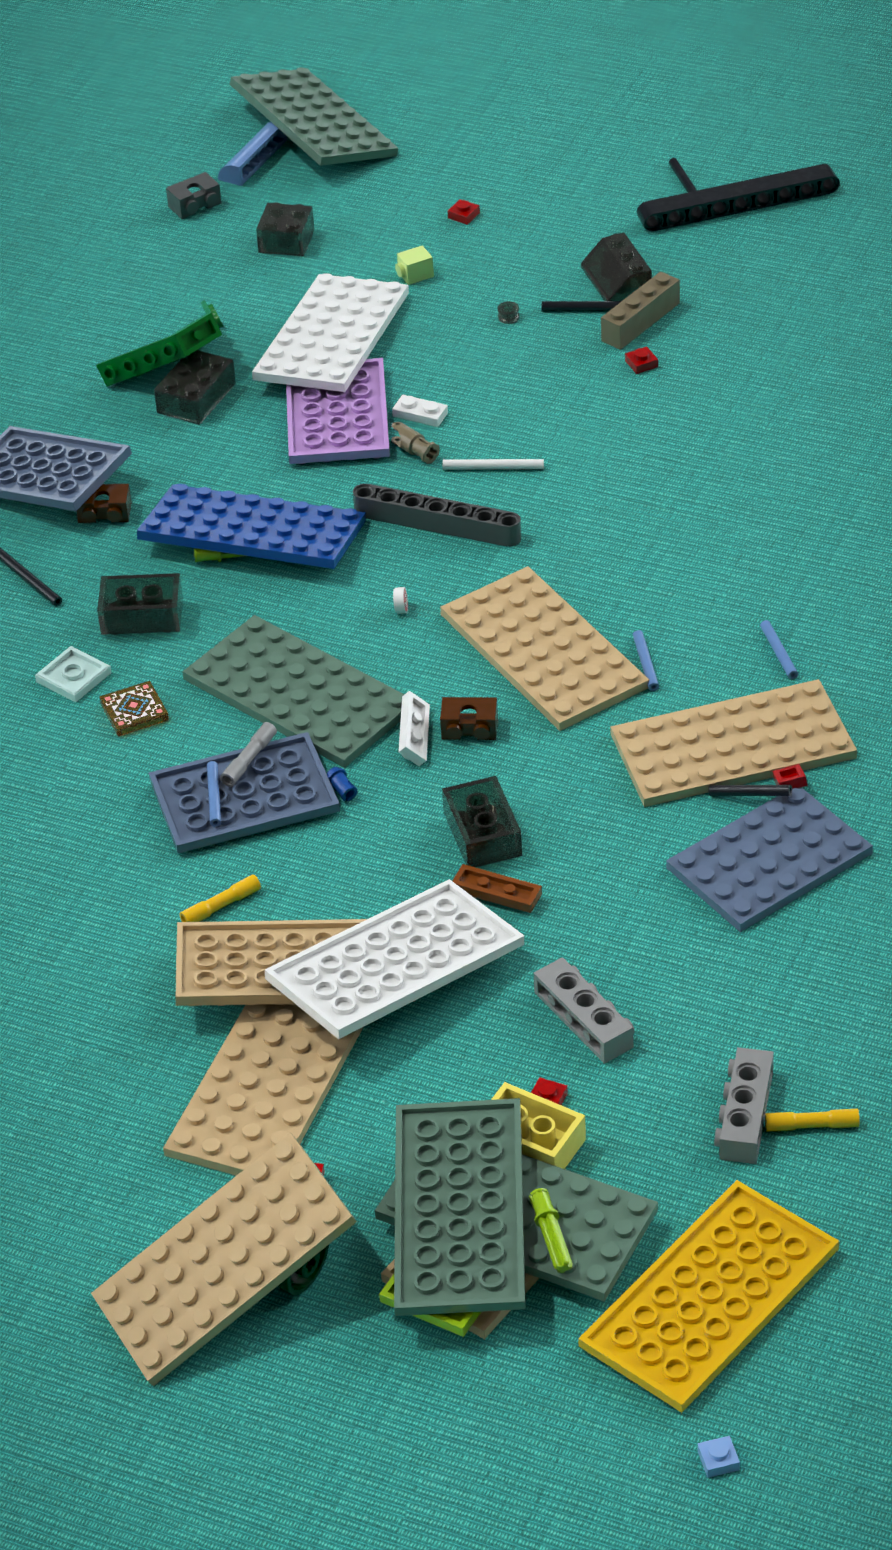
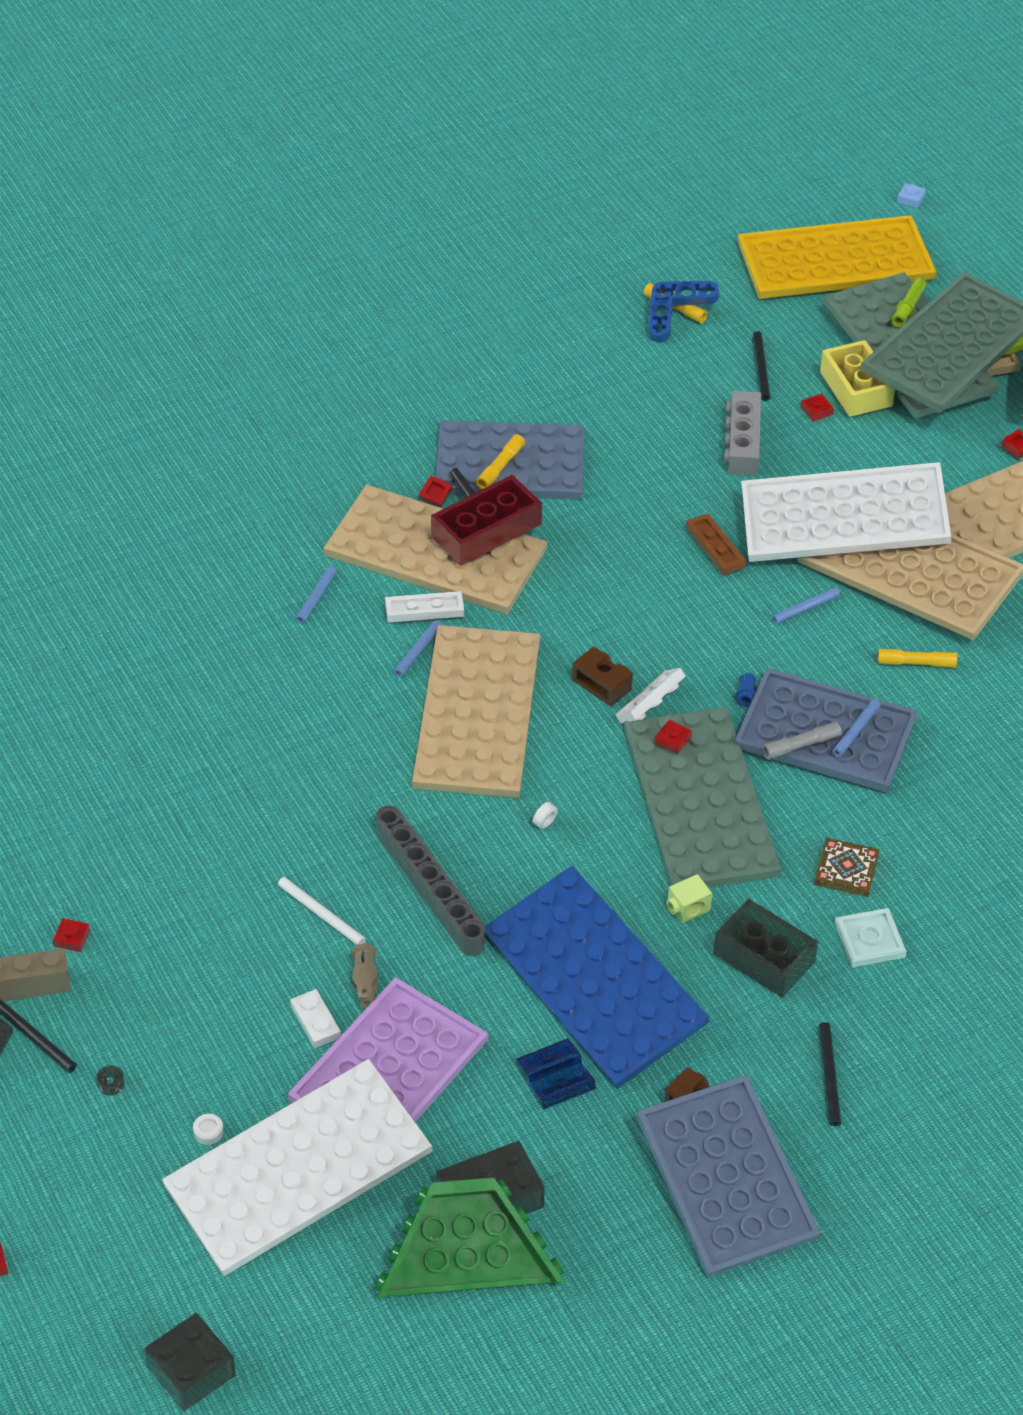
camera: 145 degrees left, 5 degrees up
yellowish green brick [395,245,434,285] -> none
clear smoke brick [442,776,522,867] -> none
light grey brick [714,1047,774,1164] -> none
none -> white tile [193,1114,223,1145]
none -> white plate [385,591,464,623]
none -> dark red brick [431,474,542,566]
none -> yellow piece [476,434,525,489]
none -> clear blue slope [516,1038,596,1110]
none -> blue beam [649,281,720,343]
none -> red plate [655,720,692,754]
none -> yellowish green brick [666,874,712,923]
none -> black piece [753,331,770,401]
none -> medium blue piece [772,587,840,624]

